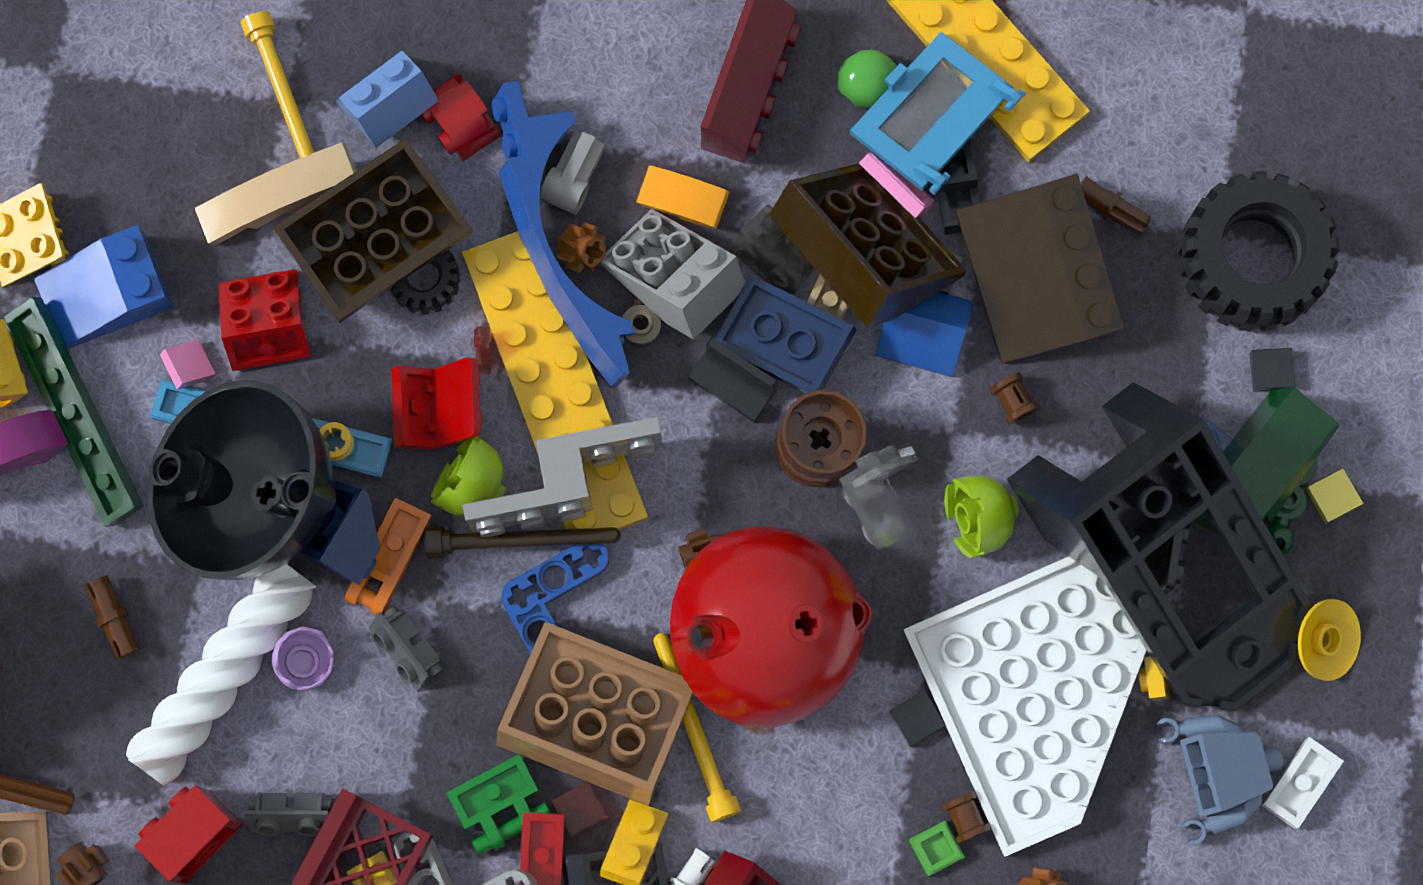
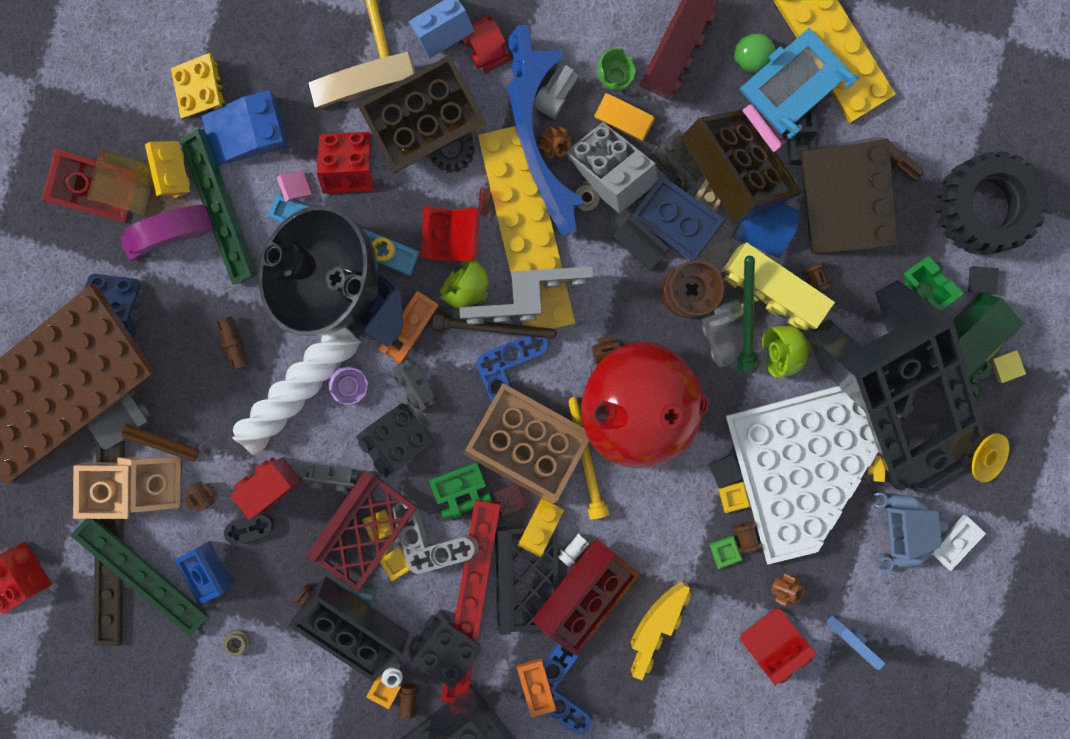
camera: 10 degrees right, 10 degrees up
none -> black bracket [356,403,432,477]
none -> bright green hair [597,48,637,91]
none -> yellow tile [718,481,750,513]
none -> light yellow brick [720,242,835,330]
none -> dark green piece [737,255,758,372]
none -> green cylinder [903,256,964,311]

